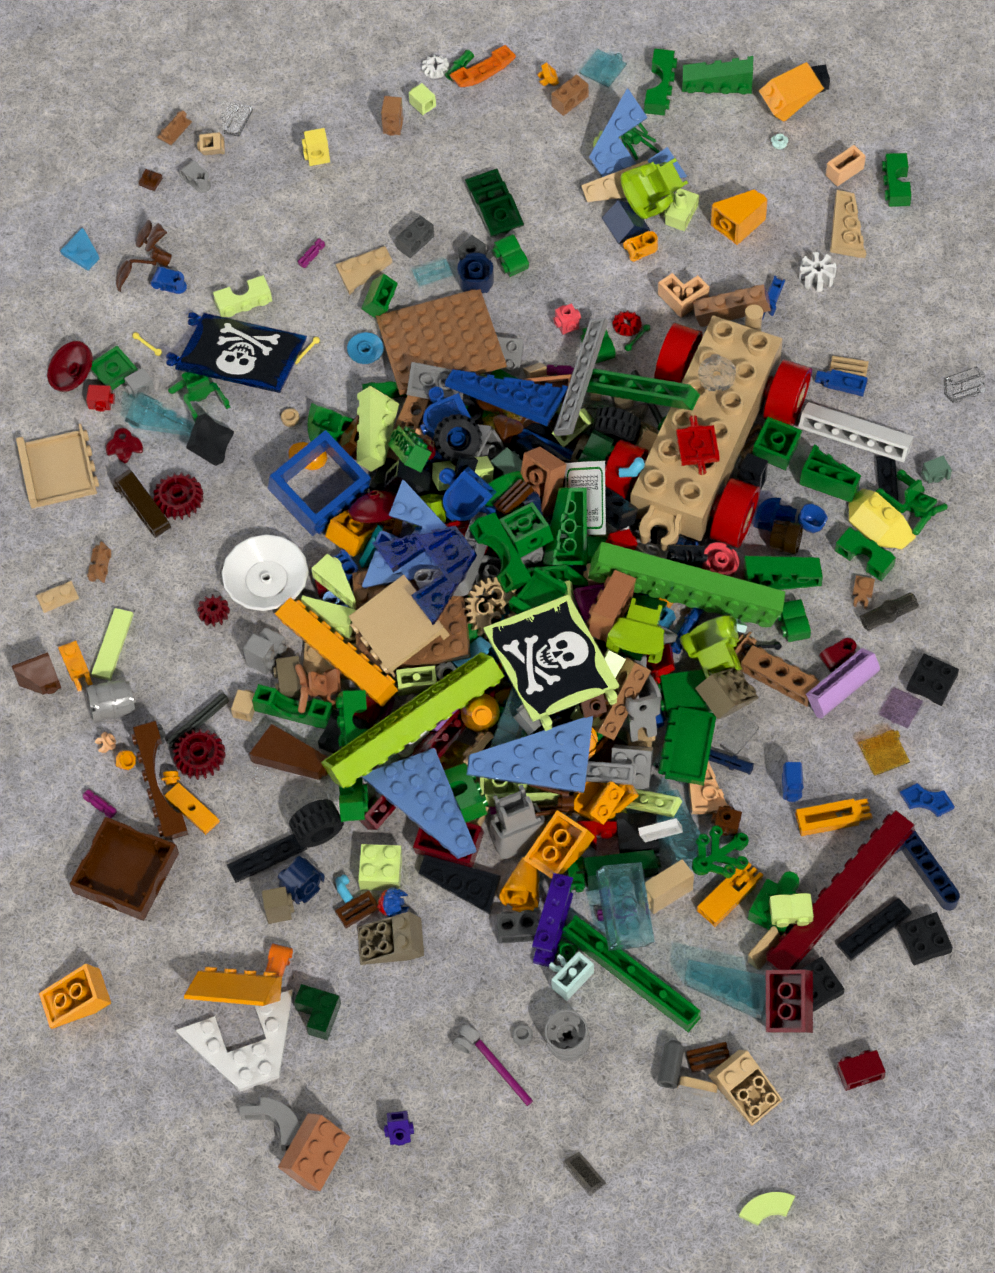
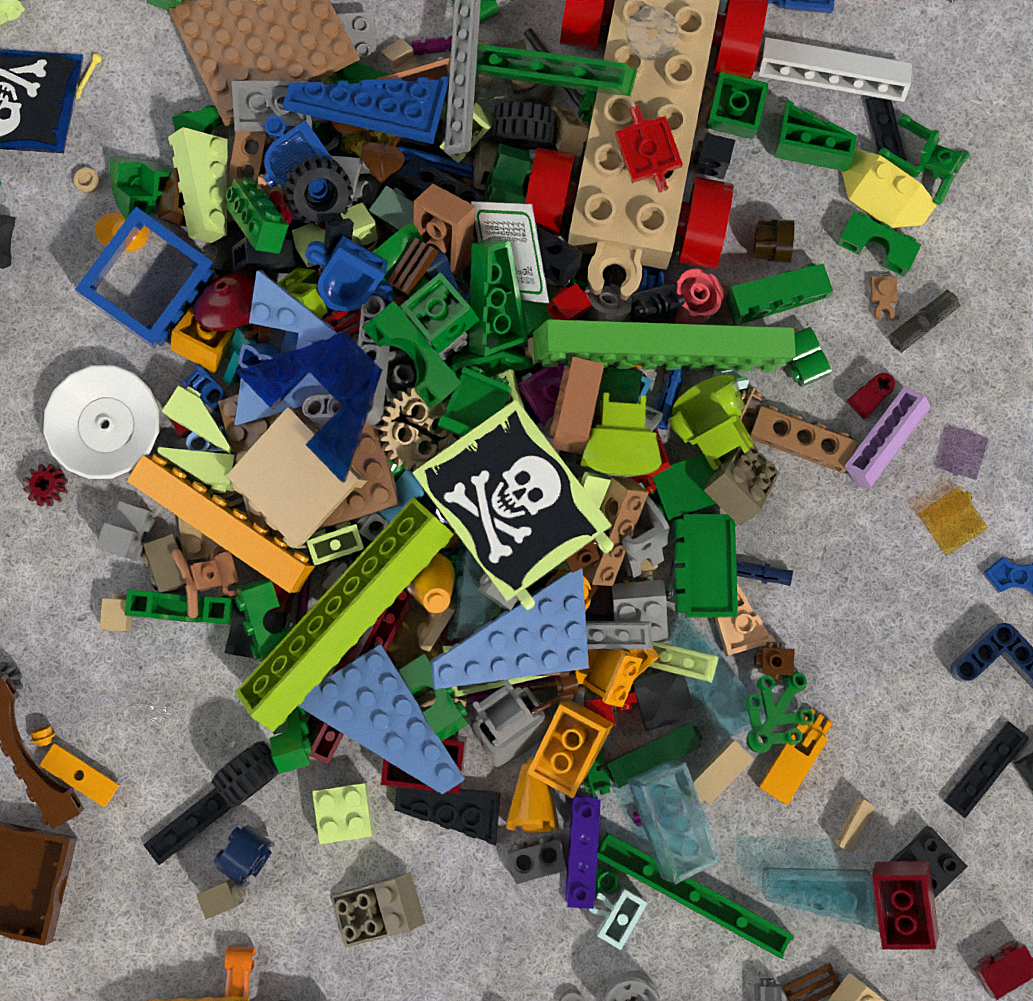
camera: 15 degrees left, 20 degrees up
pearl dark grey axle [166,693,229,749] -> none
dark red gear [173,728,226,780] -> none
reddish brown slope [249,724,328,780] -> none
medium azure arm [335,874,353,904] -> none
reddish brown tile [335,891,379,929] -> none
dark azure dish [347,332,384,364] -> none
blue piece [377,887,409,917] -> none
medium azure arm [619,457,645,477] -> none
white tile [638,818,683,842] -> none
black hinge [743,642,782,651] -> none
green brick [748,871,799,936] -> none
clear blue brick [754,497,797,531] -> none
dark red brick [766,810,915,970] -> none
yellowish green brick [769,893,813,927] -> none
blue brick [782,762,804,802] -> none
light orange hinge [795,798,873,836] -> none
blue hair [798,504,828,533] -> none
black brick [906,653,959,706] -> none
sand green brick [921,455,952,484] -> none

